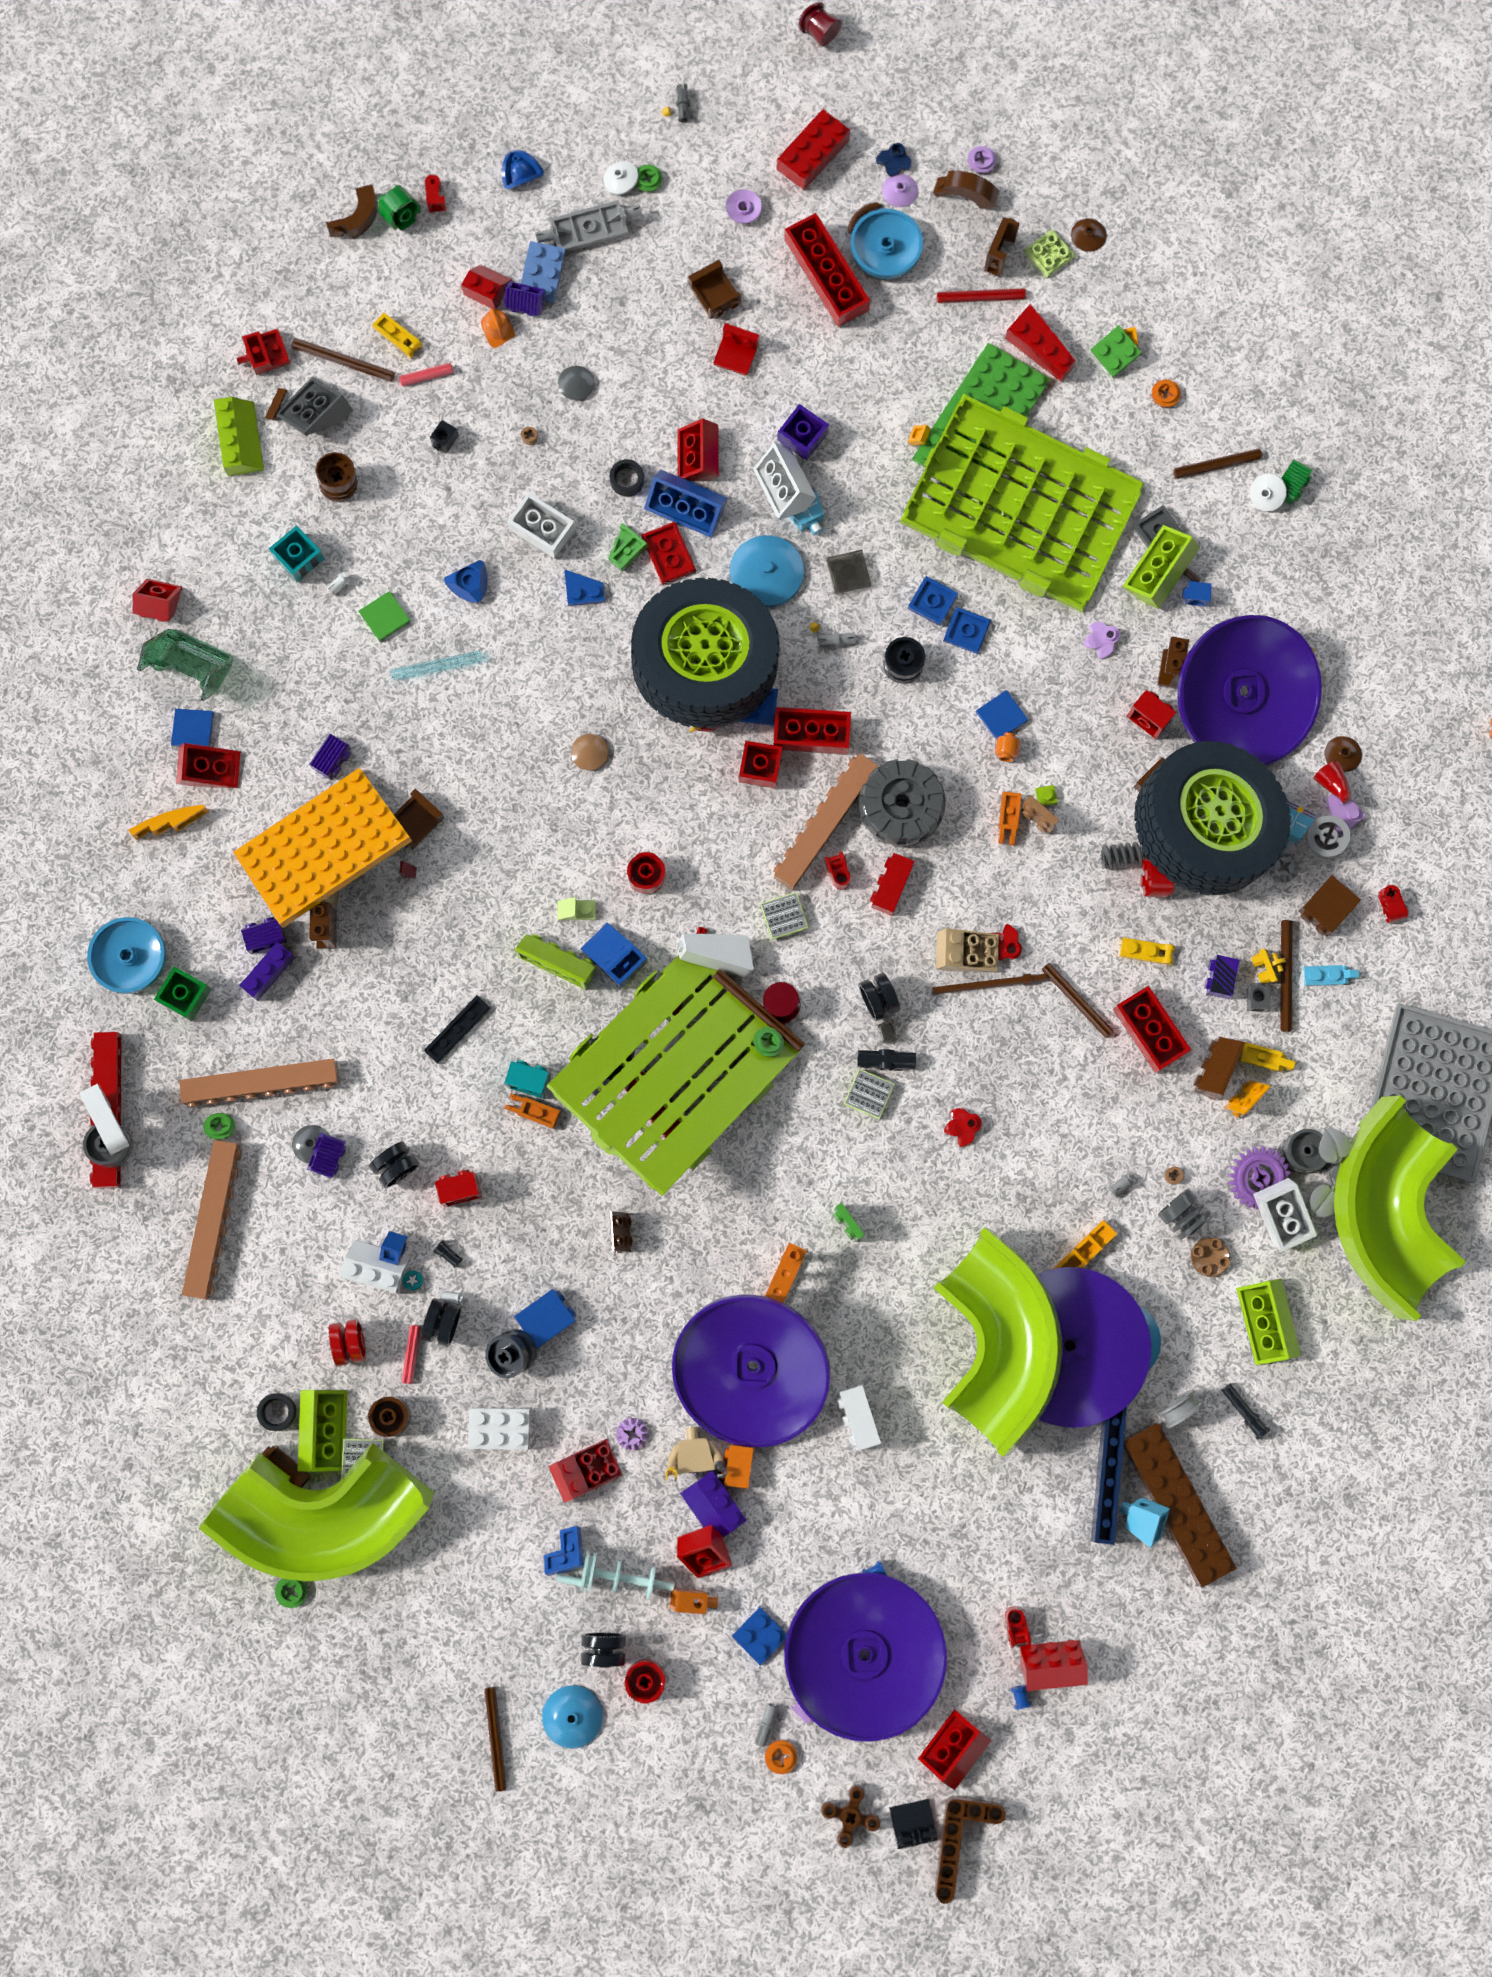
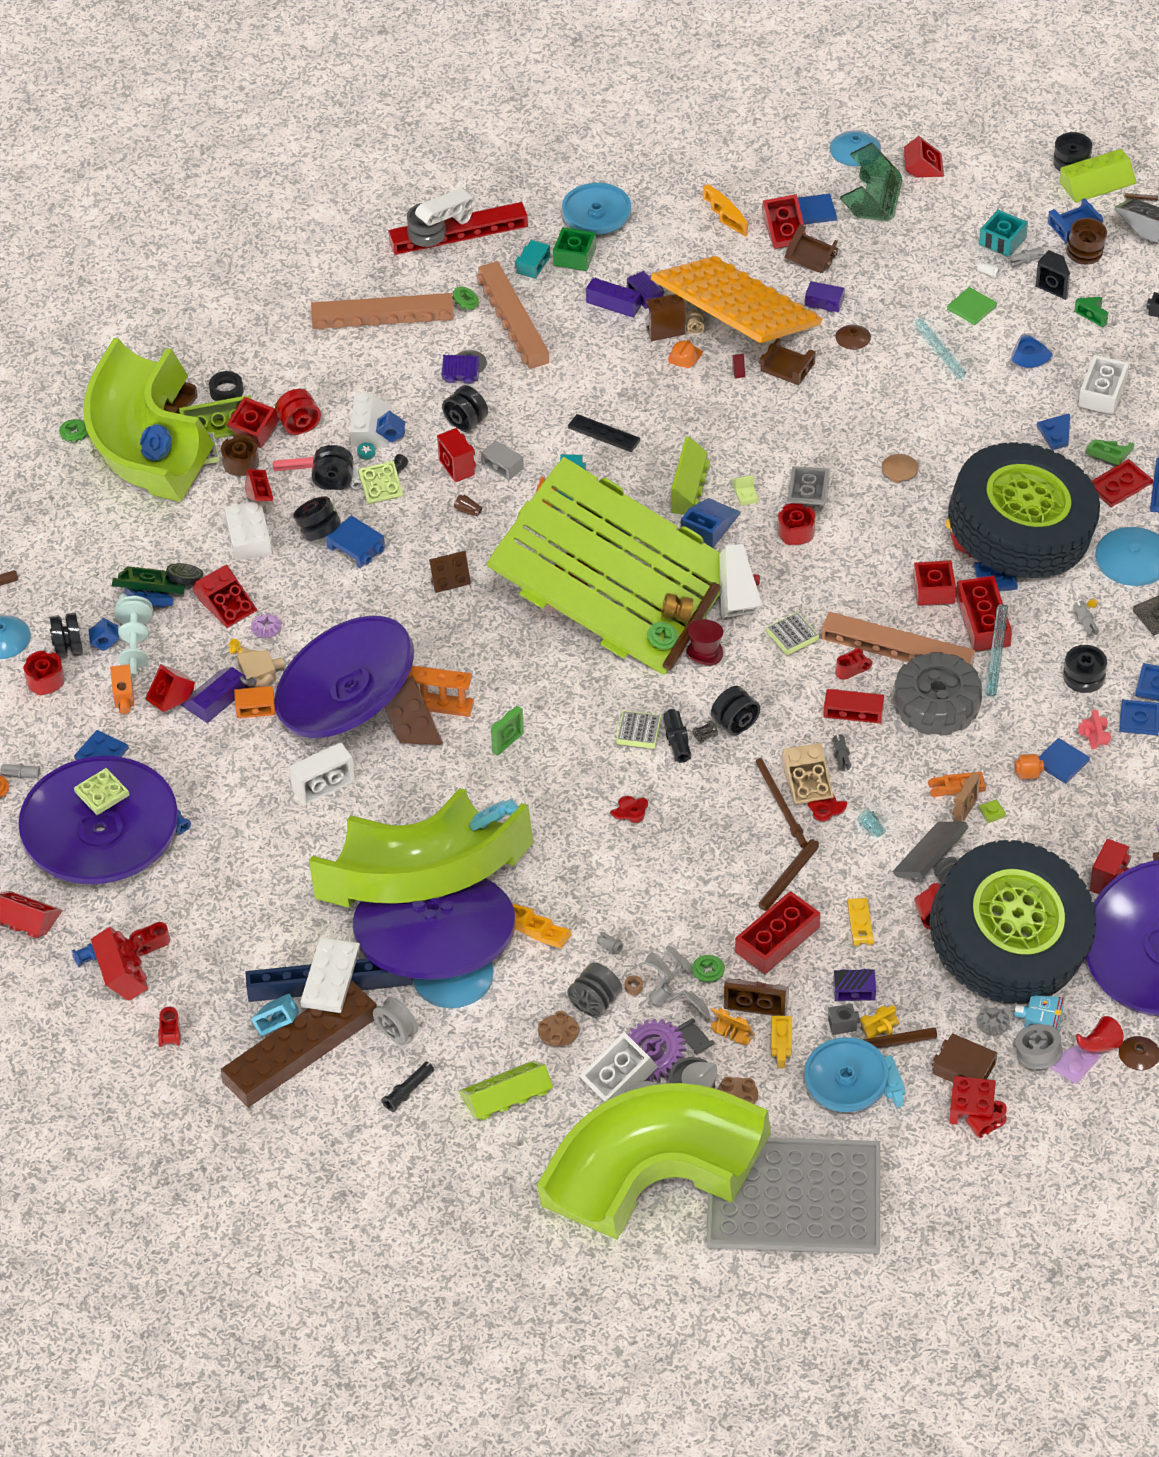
camera: 80 degrees right, 30 degrees down
none -> yellowish green tile [74,768,129,815]
none -> blue brick [89,617,119,651]
none -> dark green wing [111,566,185,594]
none -> blue tile [140,424,172,461]
none -> red piece [158,1006,181,1047]
none -> black tile [166,563,204,585]
none -> red slope [226,397,279,448]
none -> red slope [245,469,273,501]
none -> white plate [300,937,360,1013]
none -> yellowish green tile [358,461,403,504]
none -> reddish brown wing [384,675,443,745]
none -> reddish brown cone [454,494,483,517]
none -> medium azure hinge [469,798,519,831]
none -> light grey brick [481,440,524,481]
none -> teal brick [515,240,551,279]
none -> light grey plant [645,945,710,1023]
none -> pearl gold wheel [661,593,693,623]
none -> orange piece [668,340,704,368]
none -> dark grey piece [678,1018,715,1055]
none -> bright green gear [692,955,725,984]
none -> medium nougat dish [717,1077,758,1104]
none -> reddish brown panel [784,224,839,273]
none -> light grey slope [787,466,829,505]
none -> dark azure dish [804,1037,888,1112]
none -> dark azure dish [830,130,881,166]
none -> dark grey pin [832,734,851,771]
none -> reddish brown dish [835,324,871,350]
none -> clear light blue cone [857,809,886,838]
none -> dark grey tile [892,821,969,878]
none -> red bracket [949,1076,996,1125]
none -> clear light blue axle [986,604,1008,697]
none -> light grey pin [1008,247,1044,267]
none -> black slope [1035,250,1070,300]
none -> blue panel [1048,198,1103,244]
none -> black wheel [1053,132,1092,171]
none -> green slope [1074,297,1109,328]
none -> coral hips [1078,710,1111,749]

